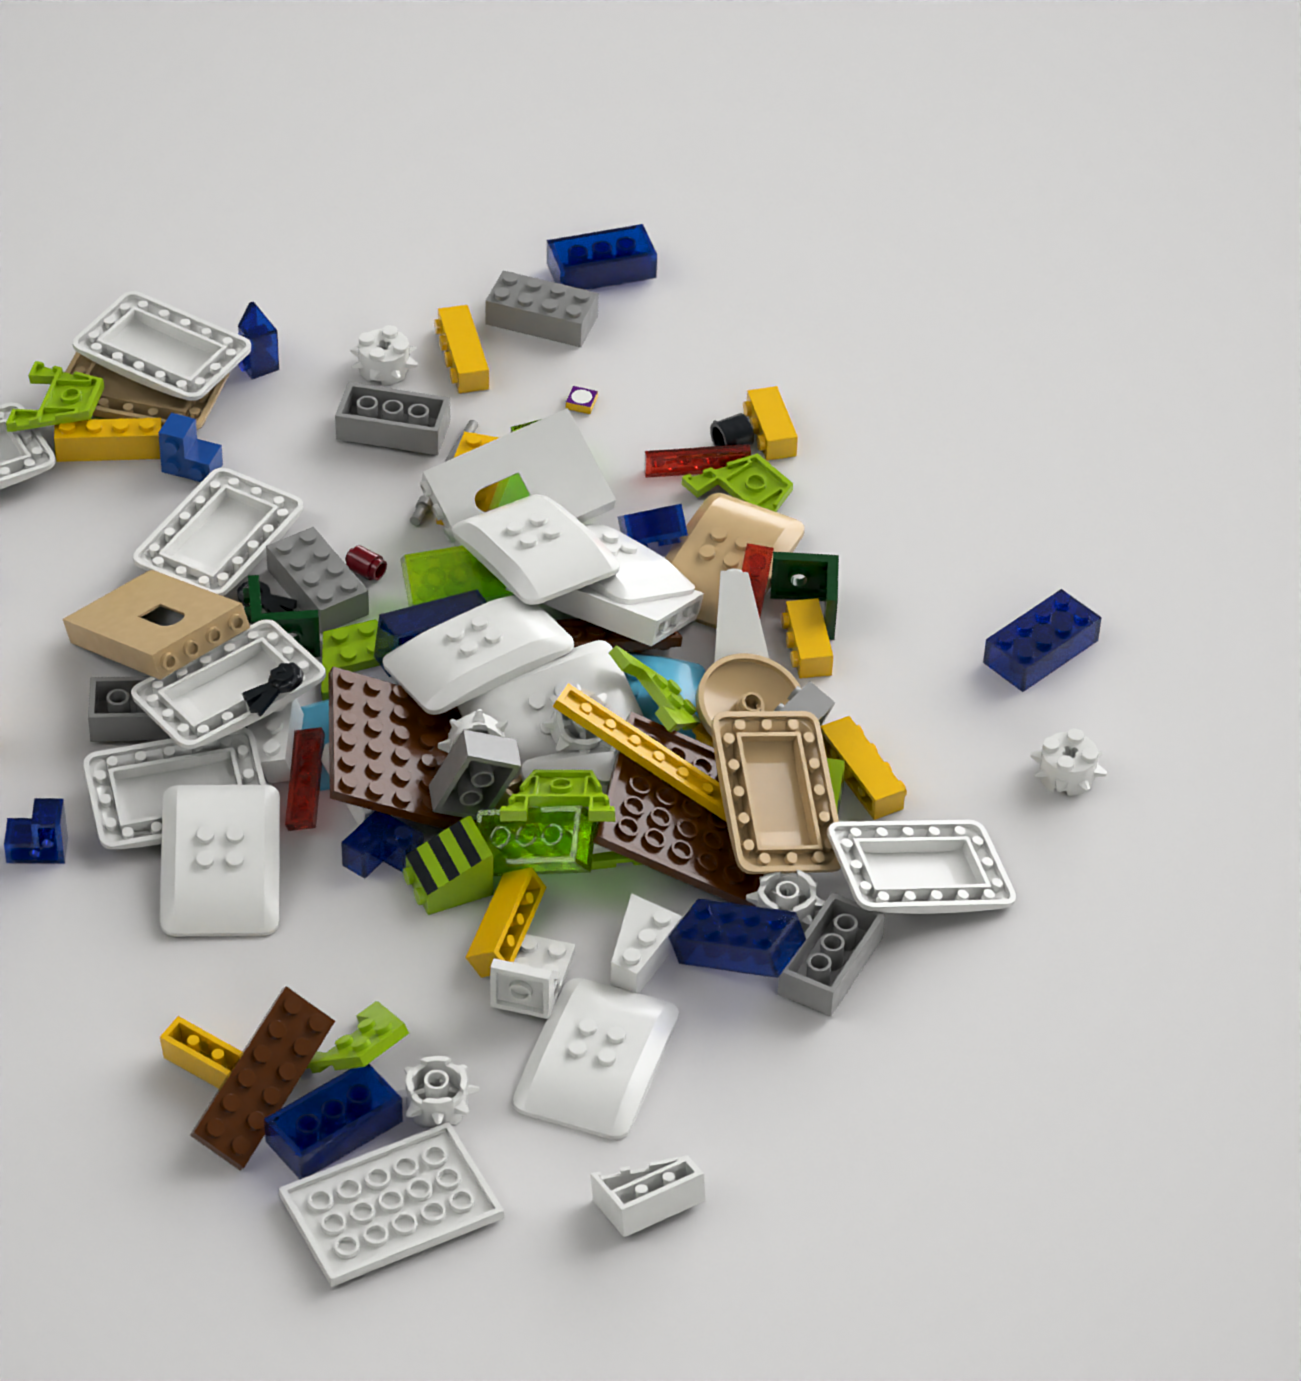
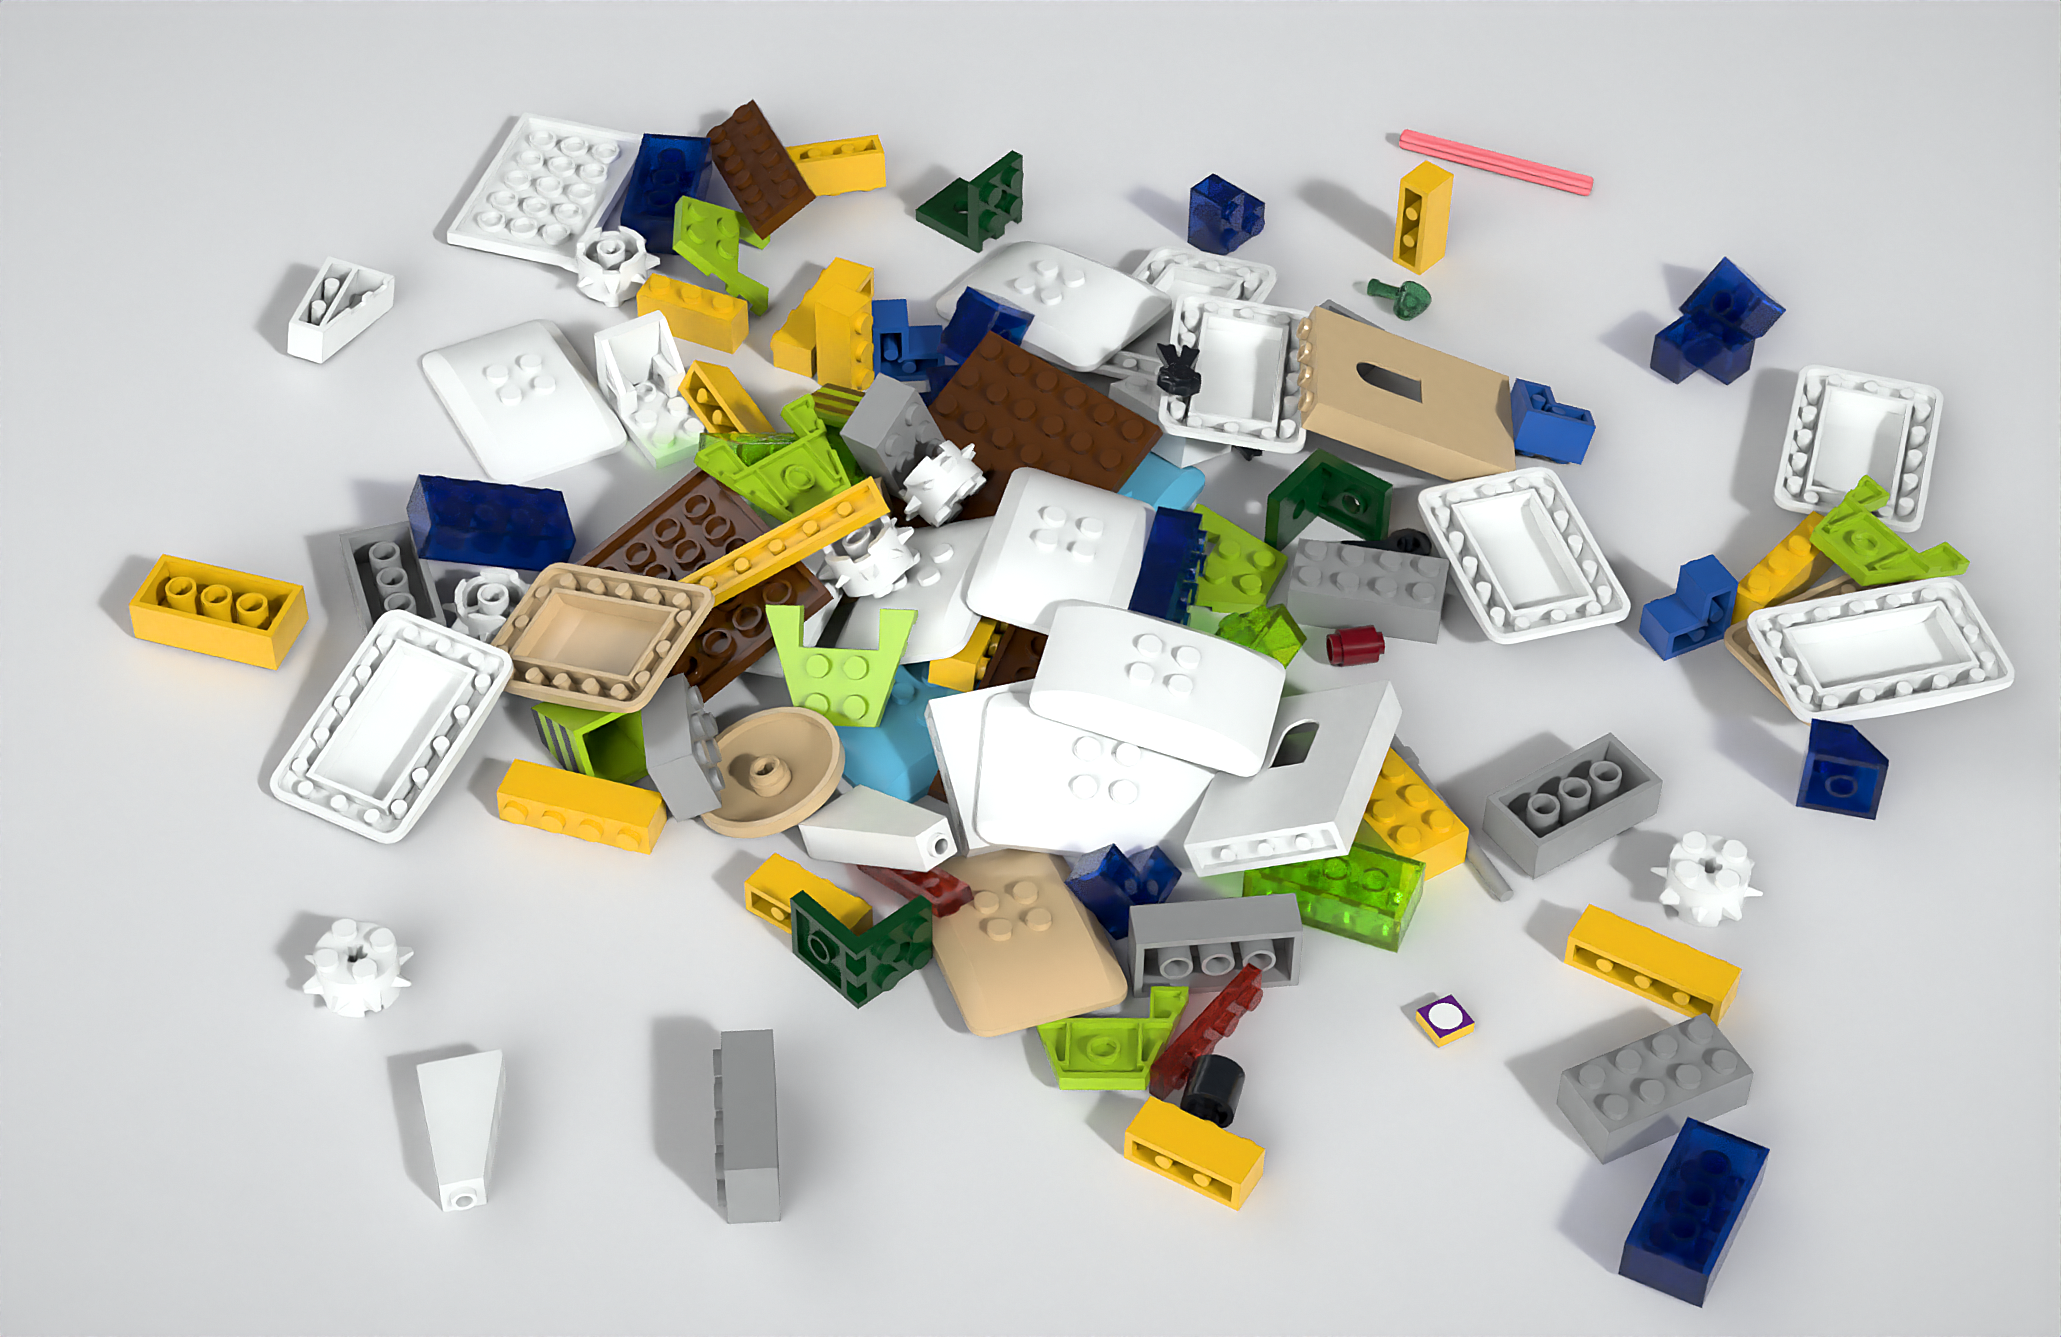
camera: 135 degrees right, 0 degrees up
white wedge [610,893,682,993] -> none
clear blue brick [983,589,1102,692] -> none
none -> yellow brick [129,554,309,670]
none -> white slope [416,1049,506,1212]
none -> yellow brick [636,273,749,354]
none -> light grey brick [713,1029,781,1224]
none -> yellow brick [770,257,874,378]
none -> yellow brick [815,283,875,392]
none -> blue brick [872,299,945,382]
none -> dark green bracket [915,150,1024,254]
none -> clear blue brick [936,286,1035,365]
none -> light grey brick [1127,893,1303,999]
none -> clear green bar [1367,278,1432,321]
none -> blue brick [1510,378,1596,465]

